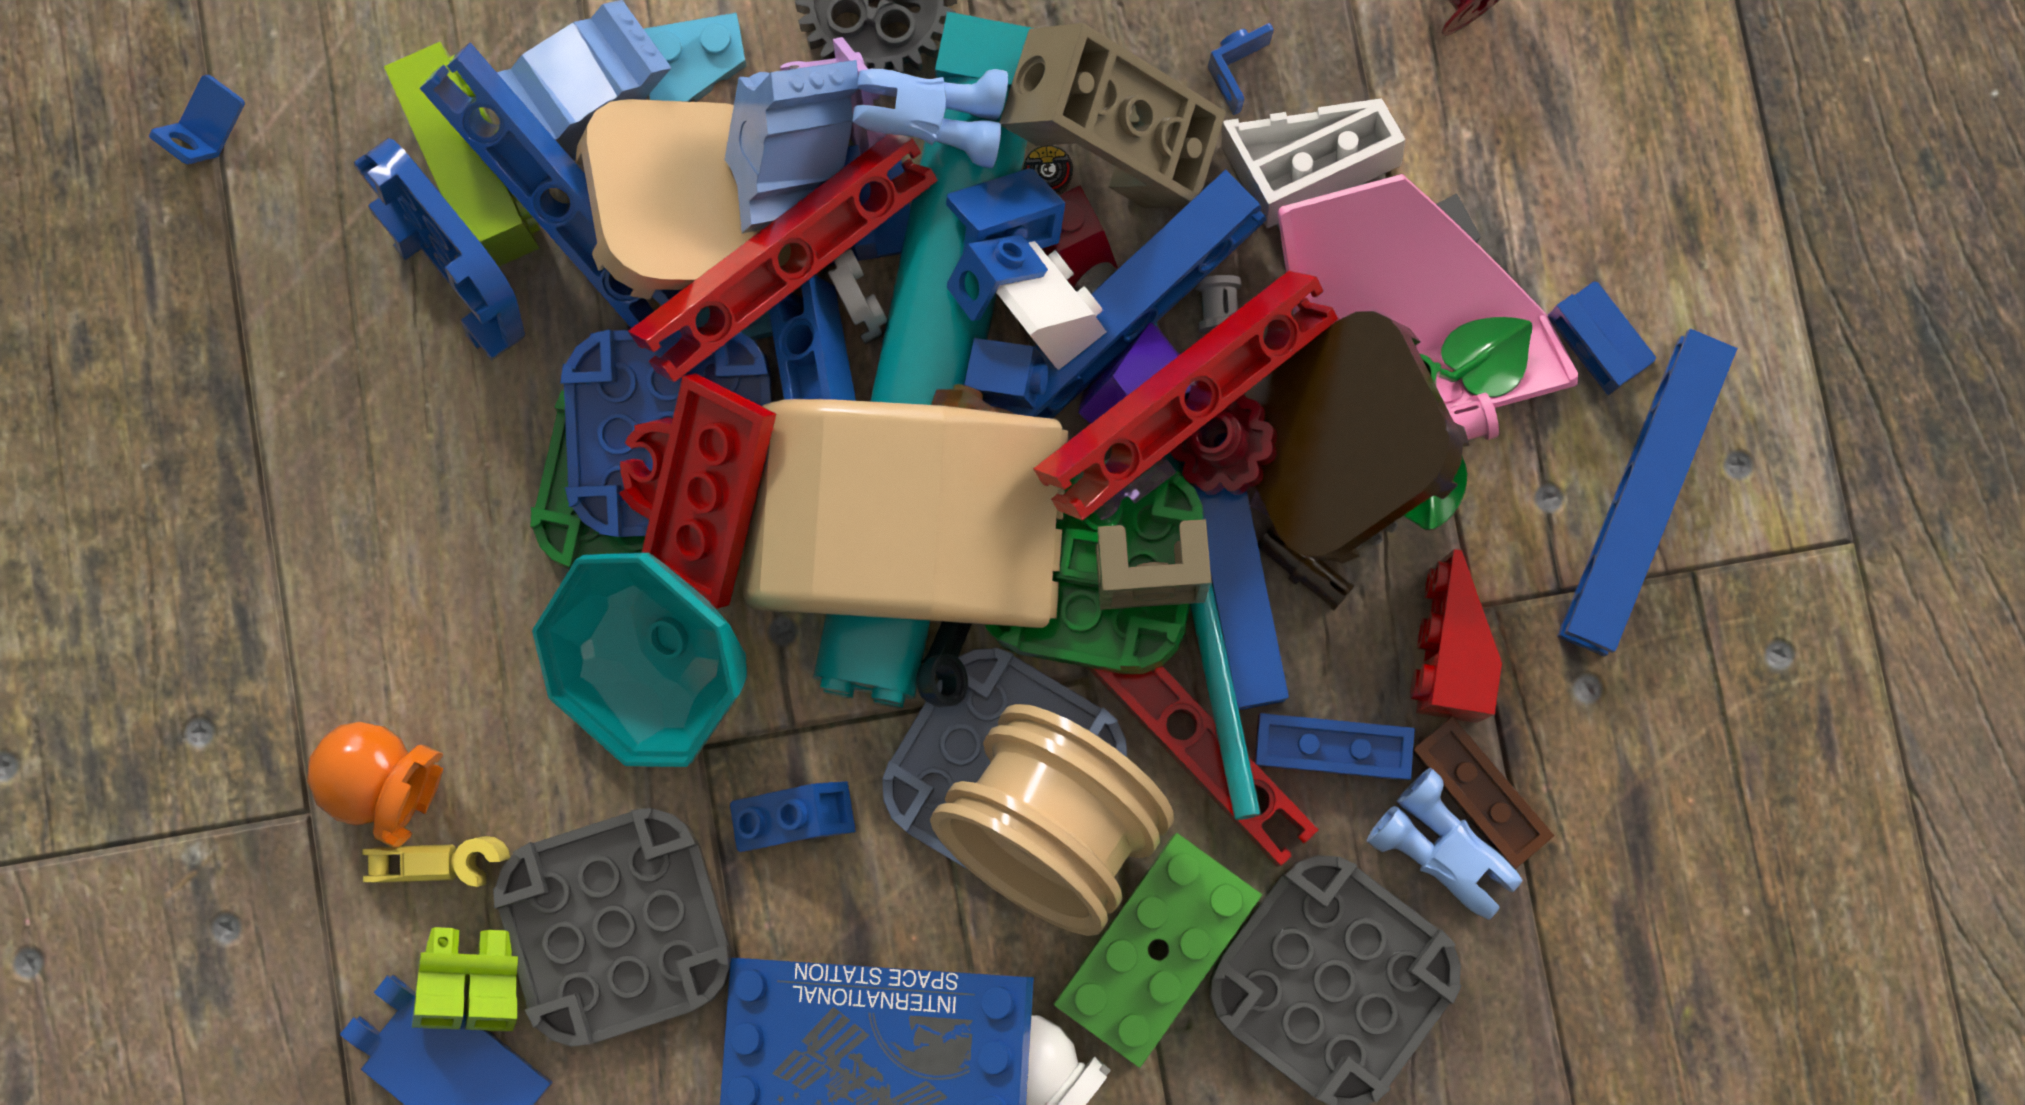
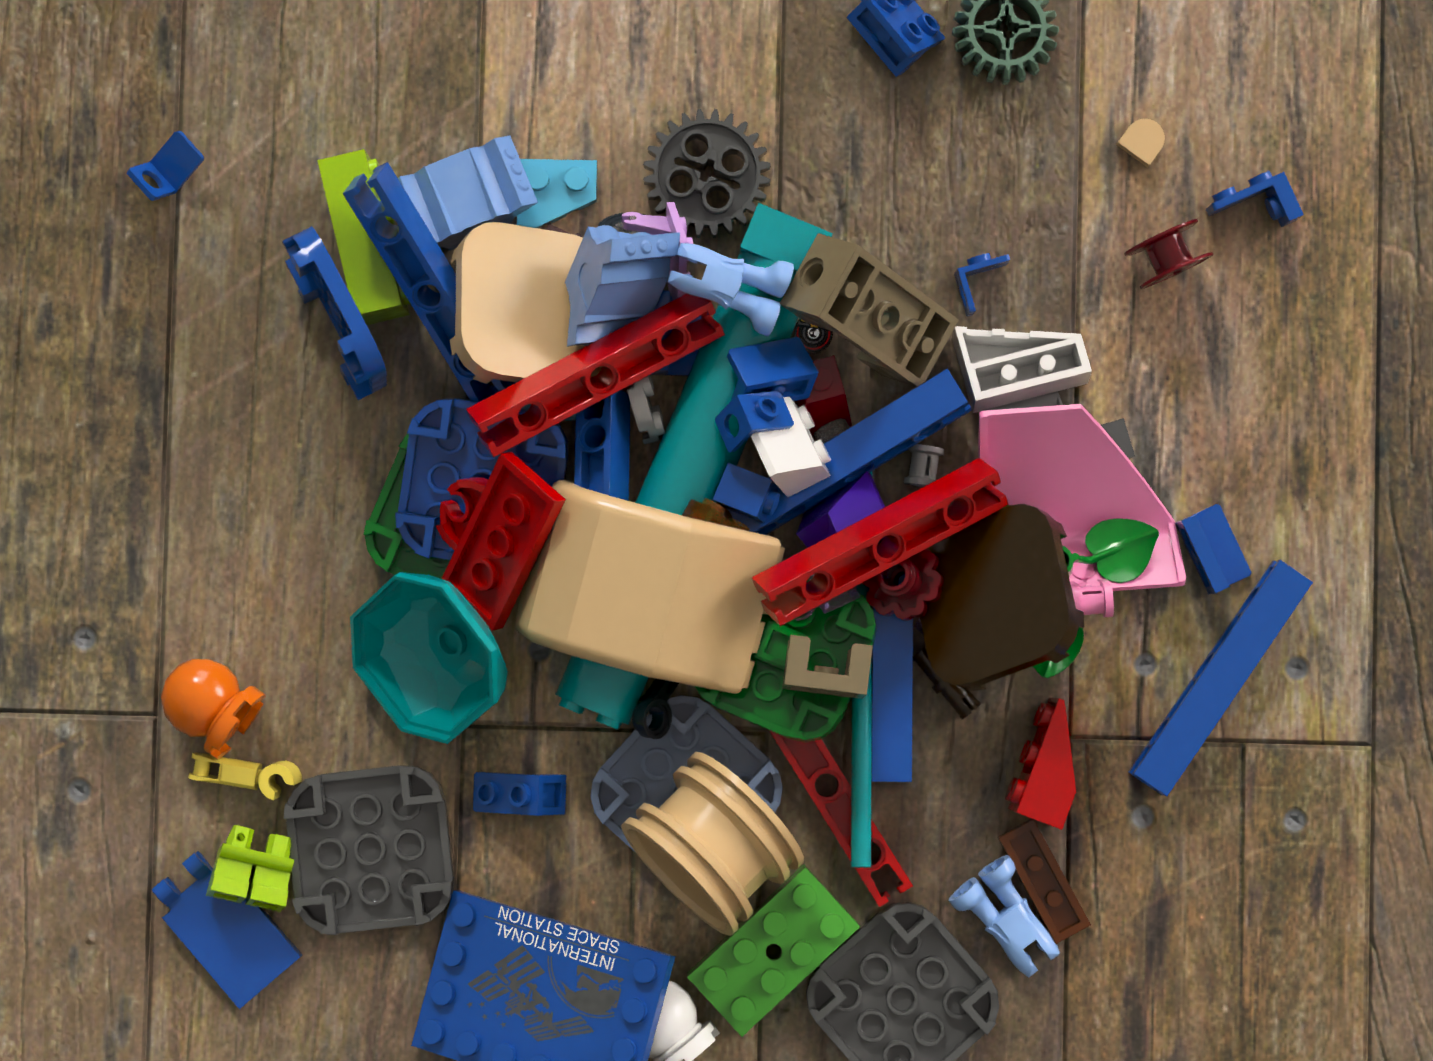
camera: 10 degrees right, 5 degrees up
blue plate [1254,713,1415,781] -> none

